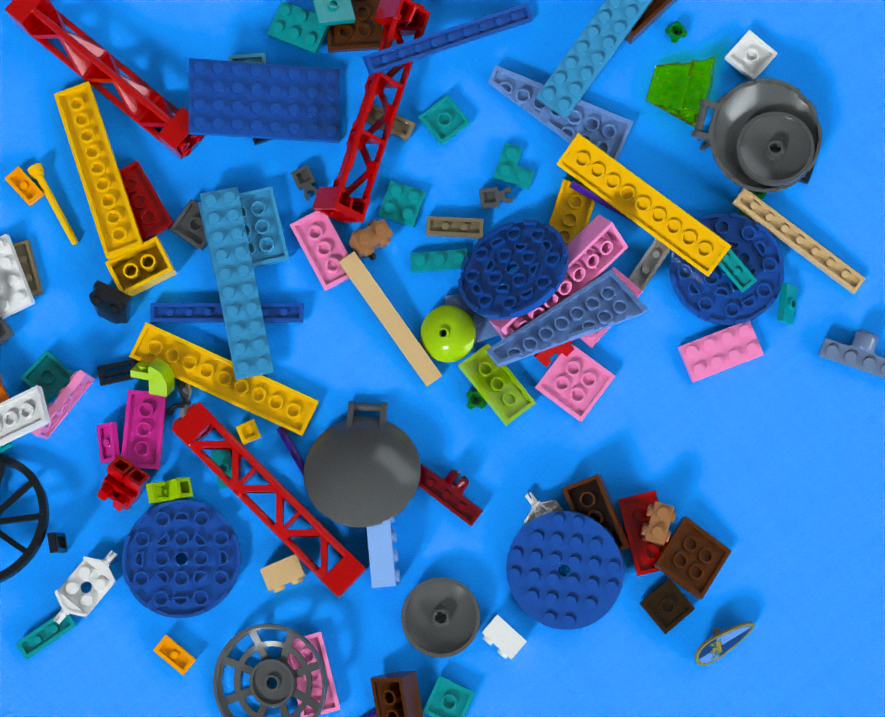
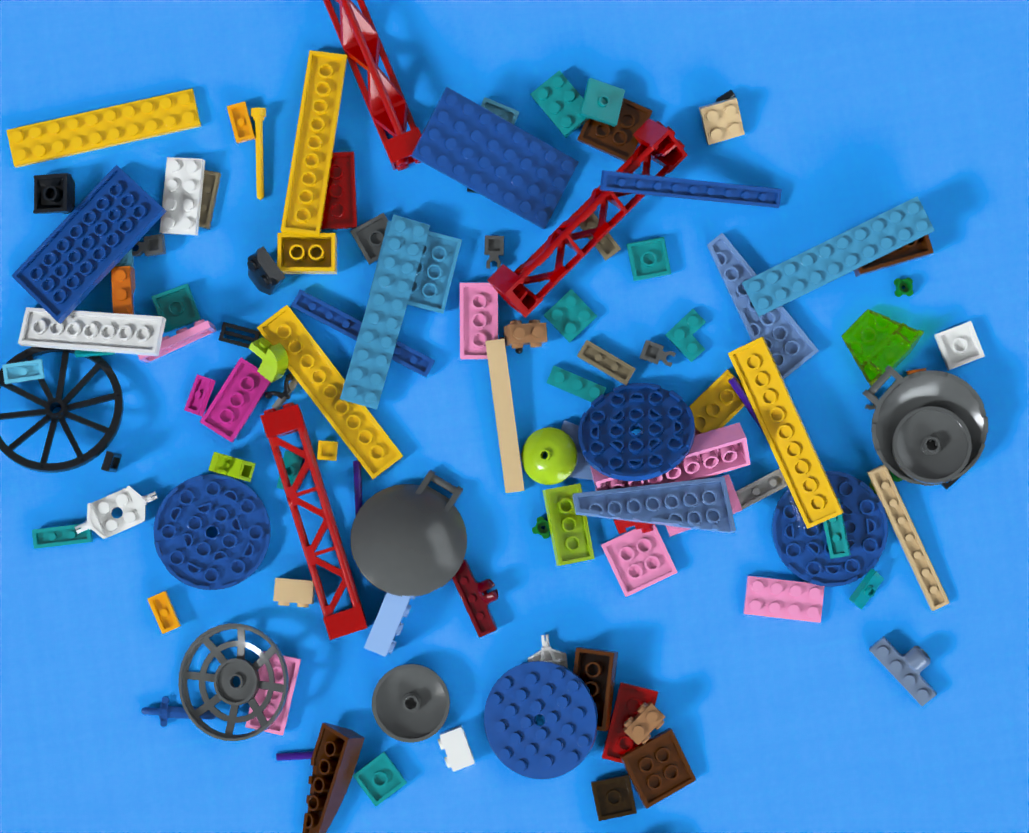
camera: 20 degrees right, 5 degrees up
red hips [97,455,150,511] -> none

